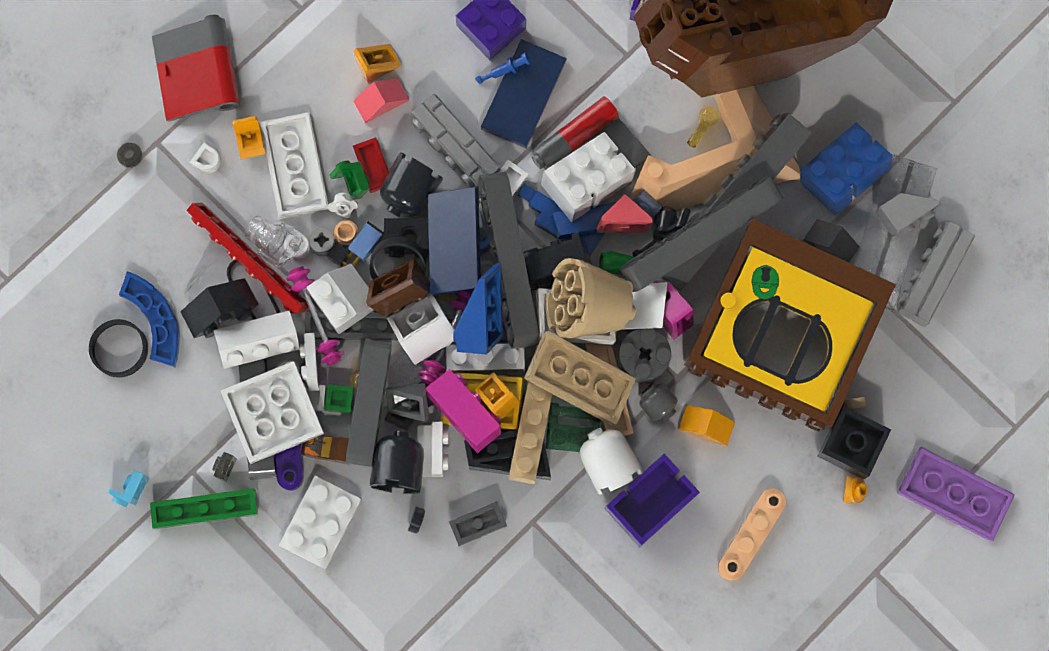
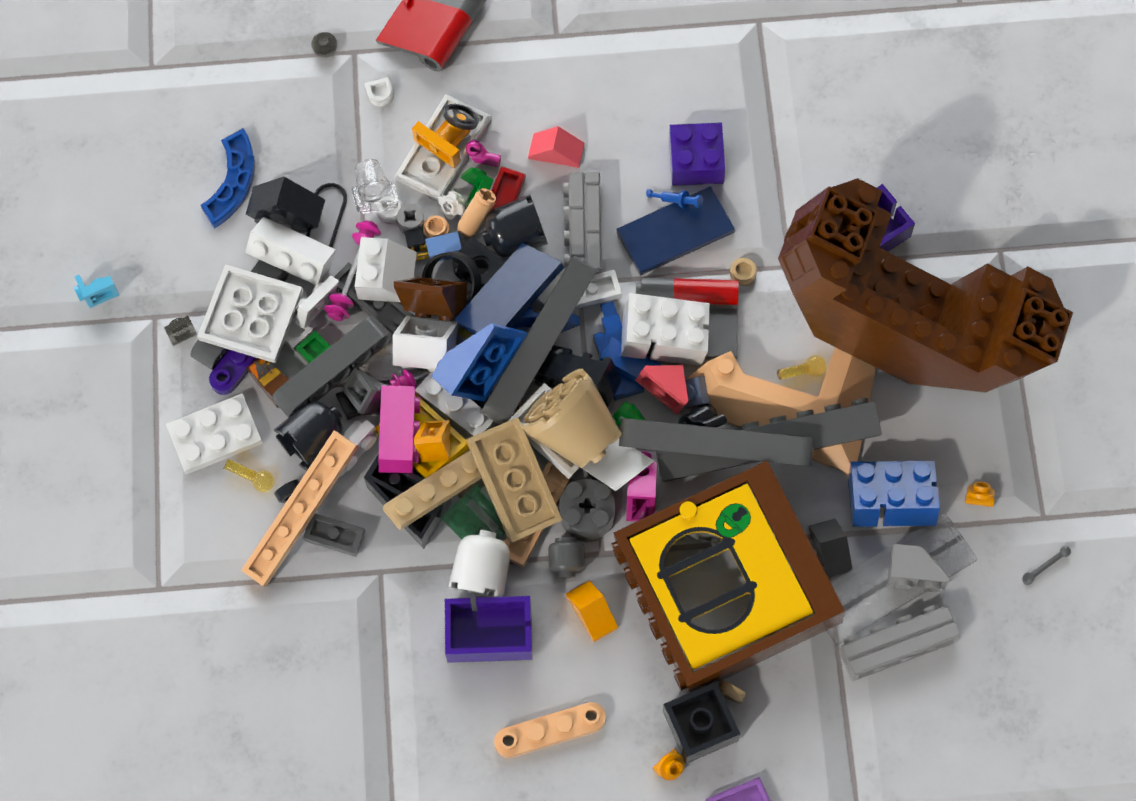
camera: 45 degrees right, 10 degrees down
black tyre [89,319,148,378] -> none
green plate [150,488,258,529] -> none
red plate [186,202,309,314] -> none
light orange bracket [232,116,266,159] -> none
light orange slope [353,44,402,83] -> none
none -> clear yellow bar [223,459,274,492]
none -> light nougat plate [241,431,359,587]
none -> light orange piece [412,104,479,169]
none -> light nougat piece [457,188,496,238]
none -> dark pink arm [466,140,501,168]
none -> tan tile [730,258,757,286]
none -> light orange plate [965,481,995,507]
none -> dark grey hinge [1022,546,1071,585]

